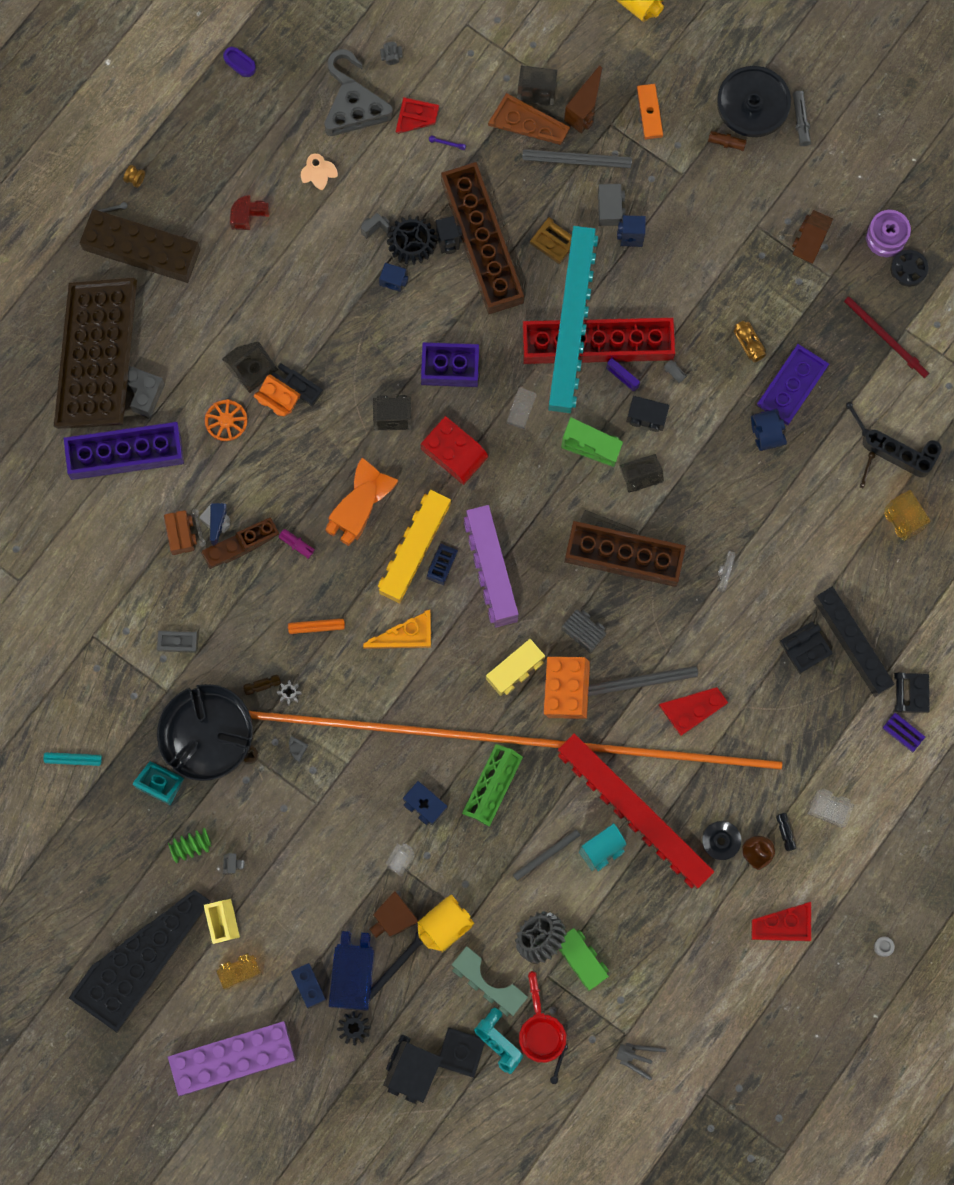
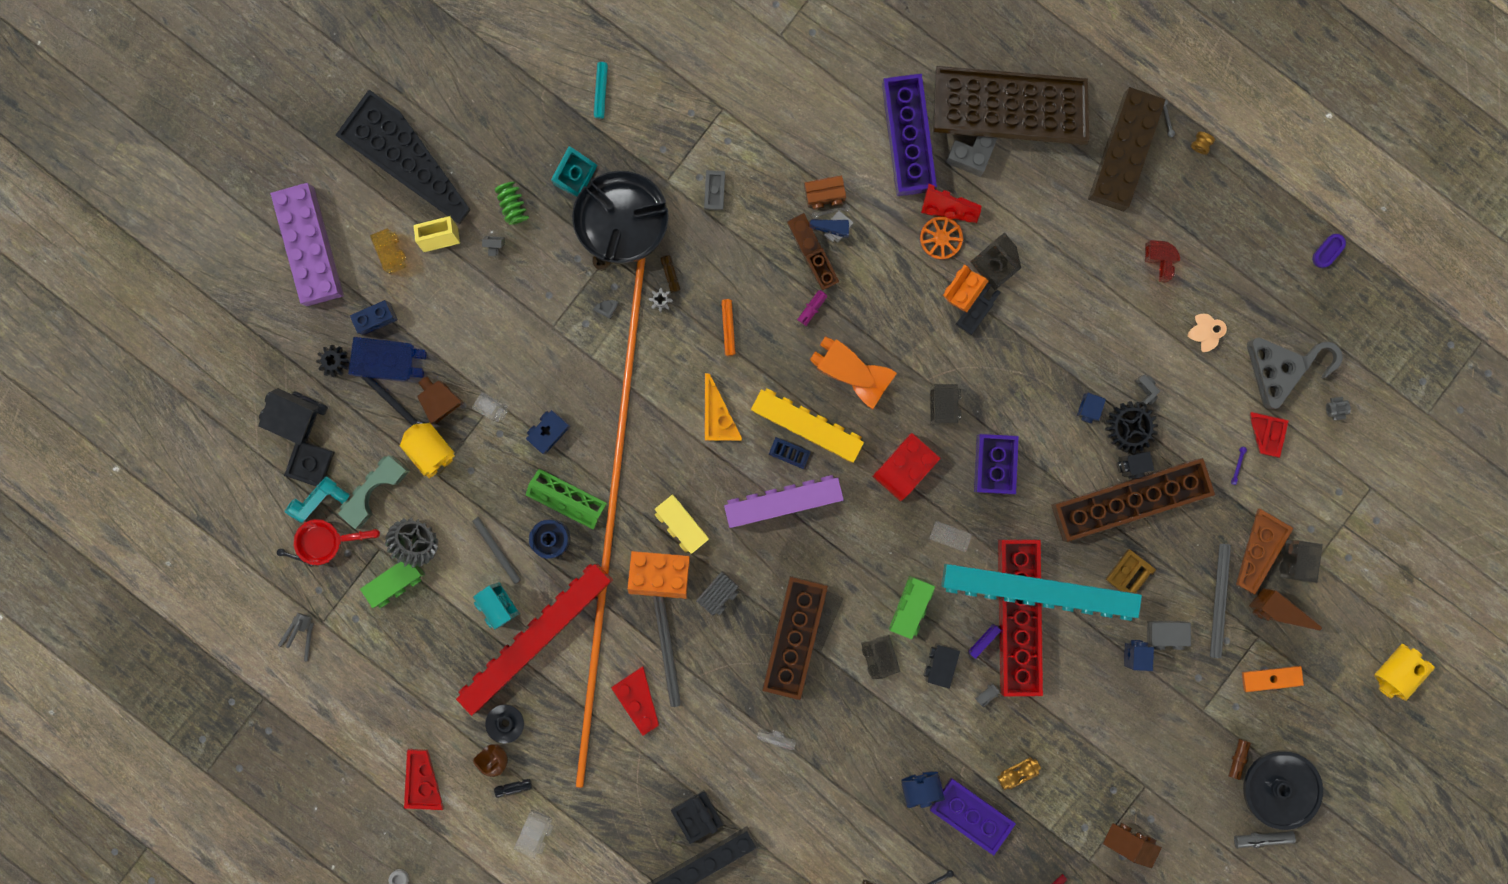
camera: 95 degrees right, 10 degrees up
none -> dark blue brick [529,519,571,559]
none -> red wing [921,184,982,223]

